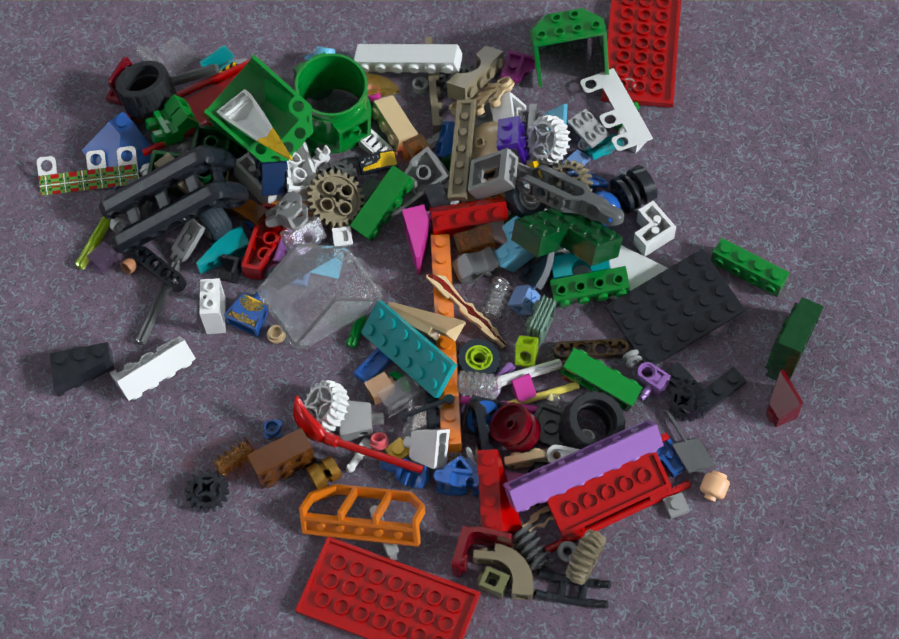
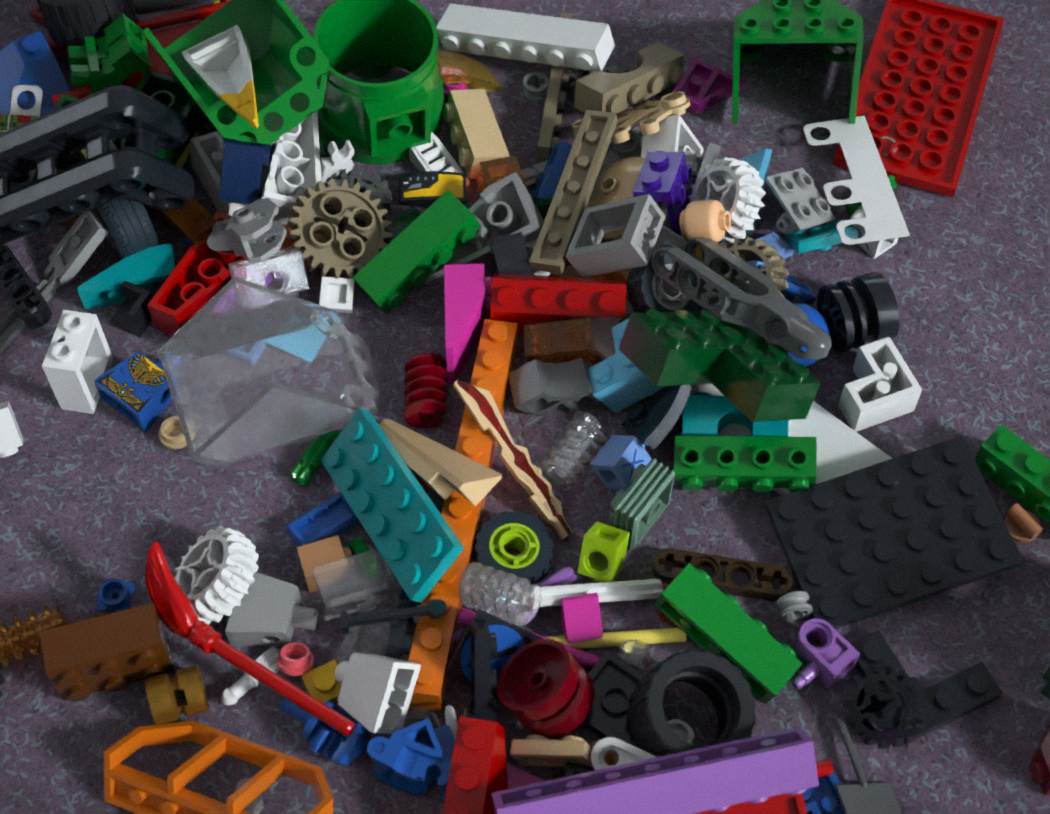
camera: 10 degrees right, 5 degrees down
none -> dark red piece [404,353,447,428]
none -> light nougat head [679,200,731,243]
none -> nougat plate [1004,503,1043,543]

